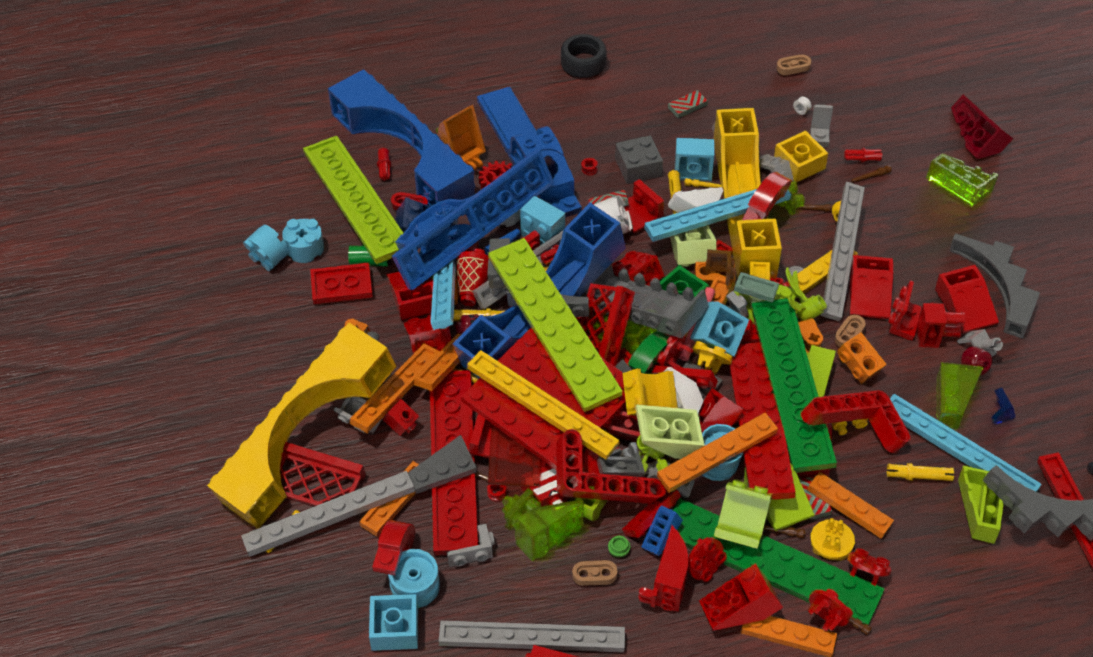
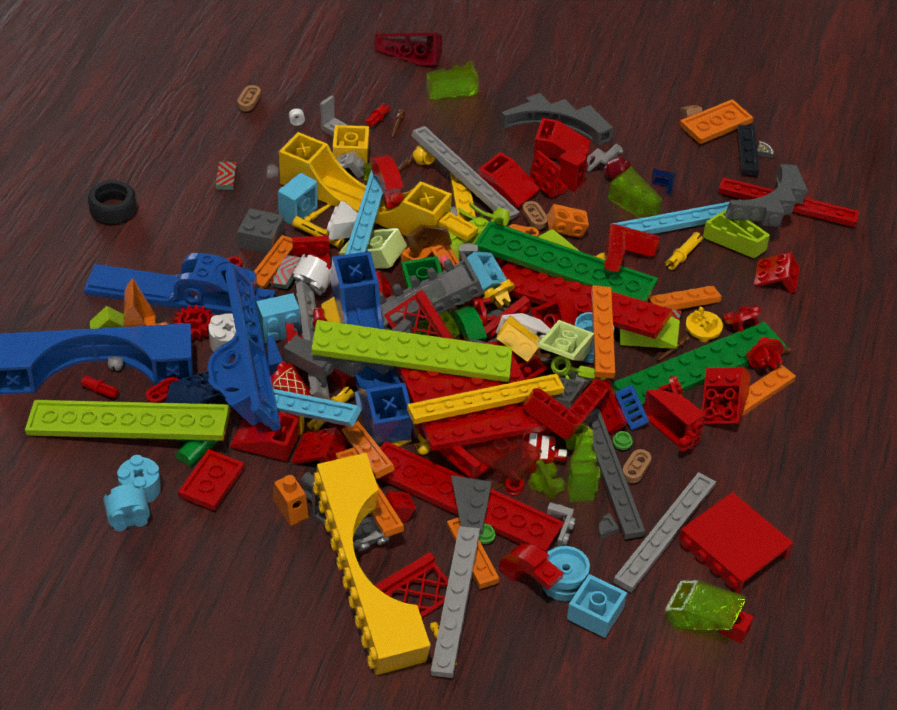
camera: 60 degrees left, 5 degrees down
lime panel [714,480,772,548] -> none
sand green tile [734,272,779,302] -> none
none -> light grey hinge [108,356,124,371]
none -> orange plate [254,235,292,289]
none -> bright green plate [479,524,495,544]
none -> dark grey plate [584,409,645,539]
none -> dark grey tile [598,513,619,539]
none -> red bracket [754,252,800,294]

